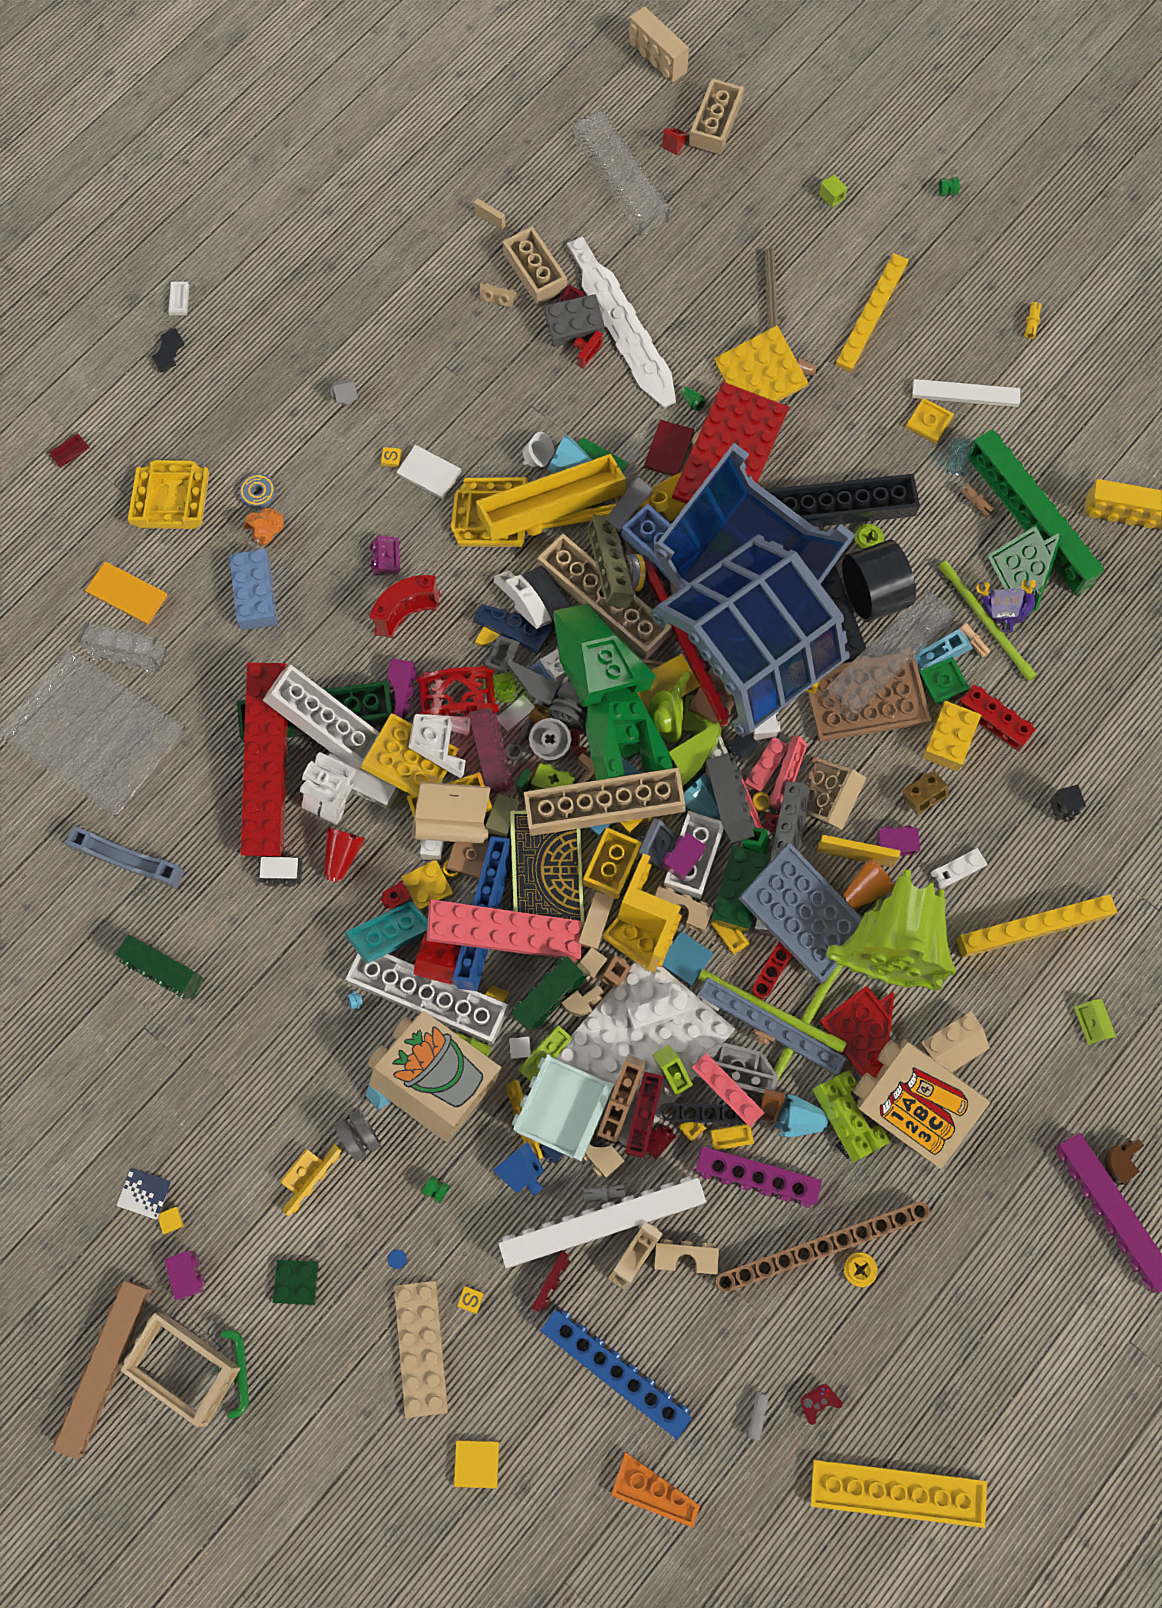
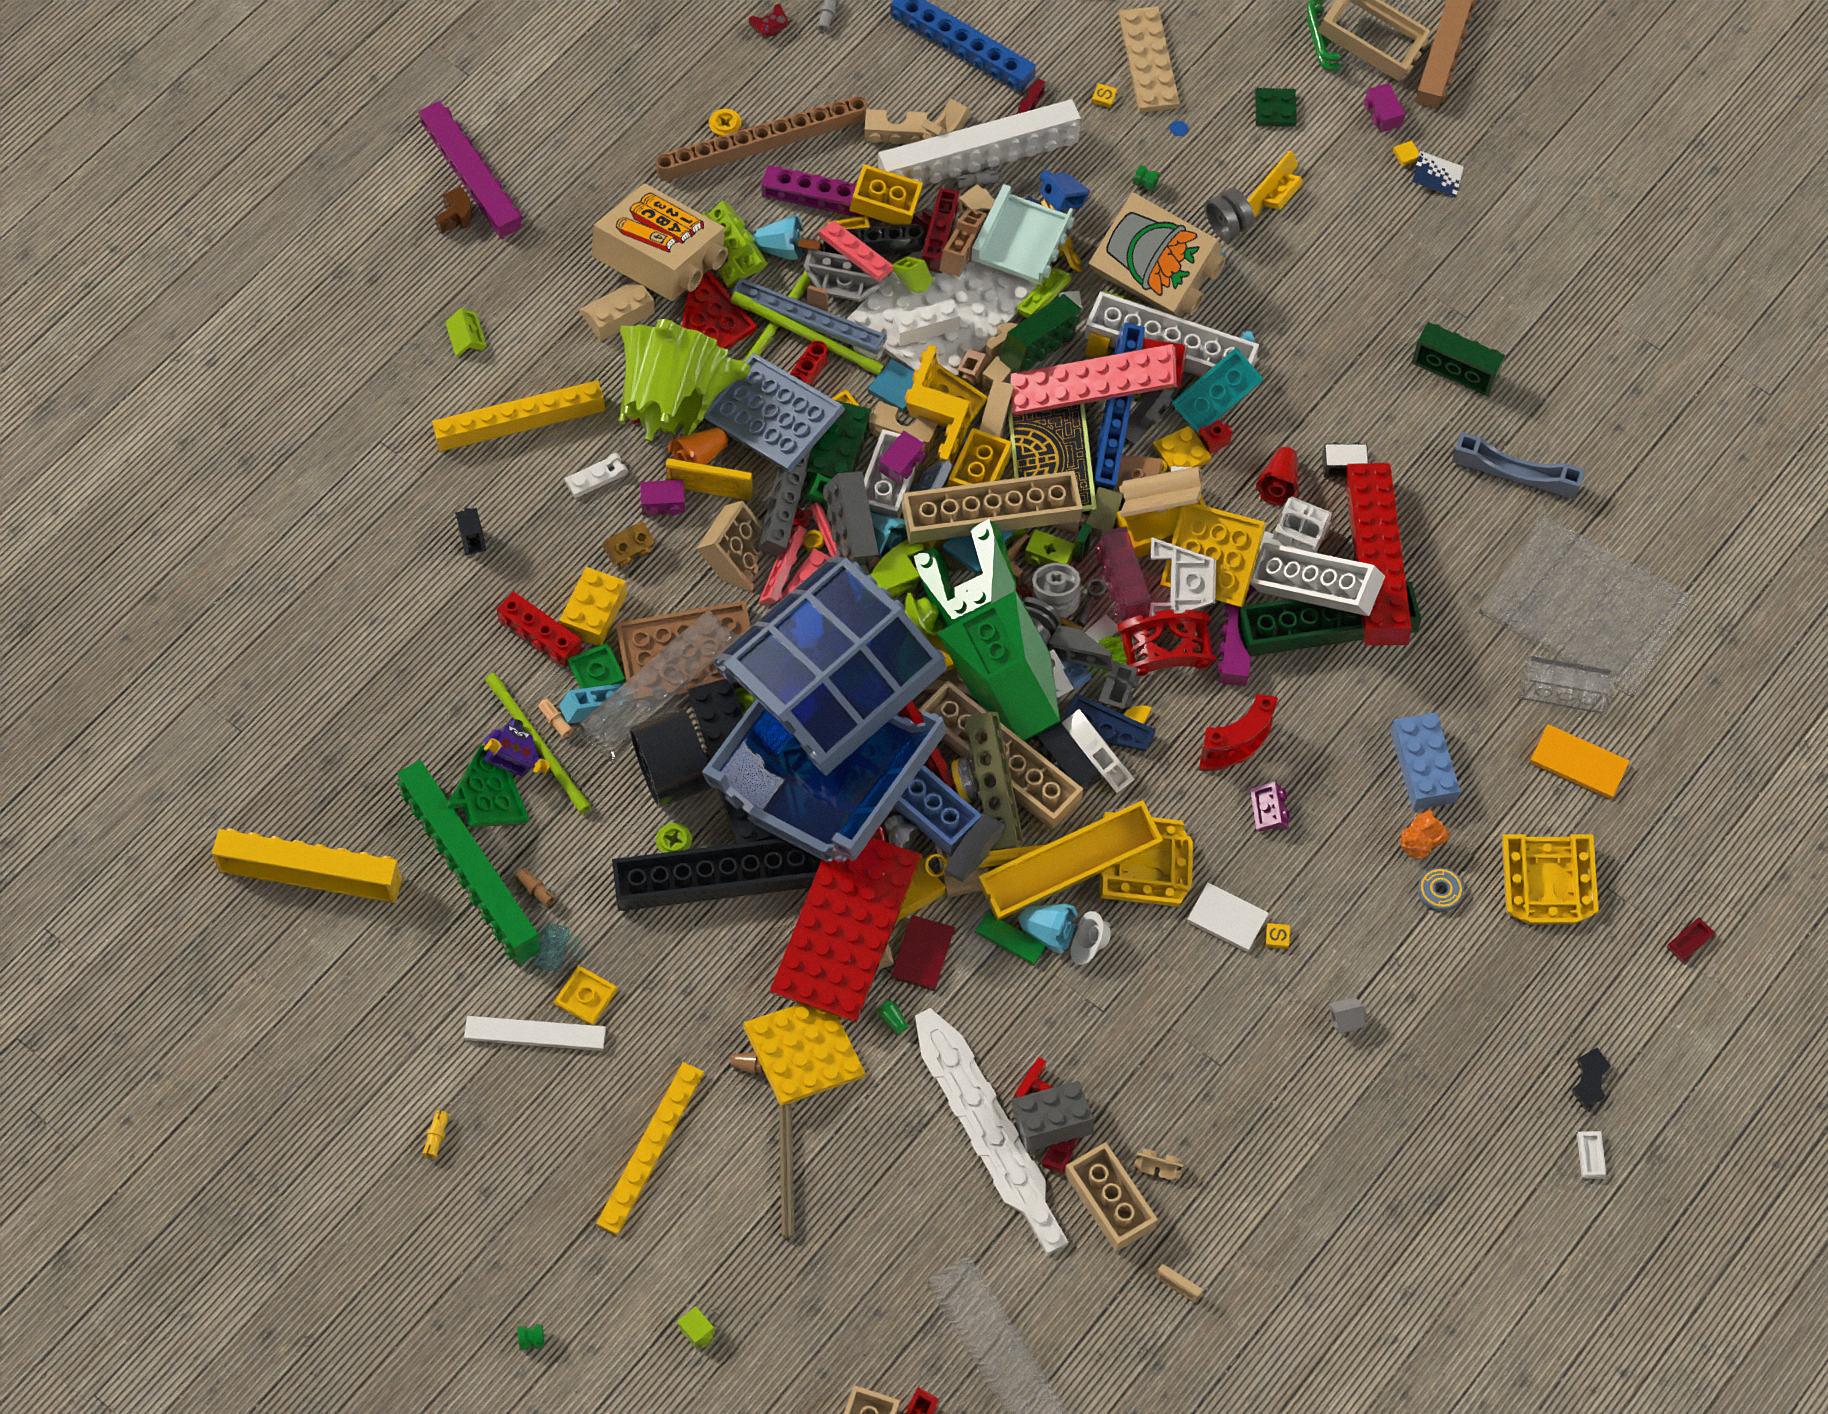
camera: 175 degrees right, 10 degrees down
none -> yellow brick [849,164,923,225]

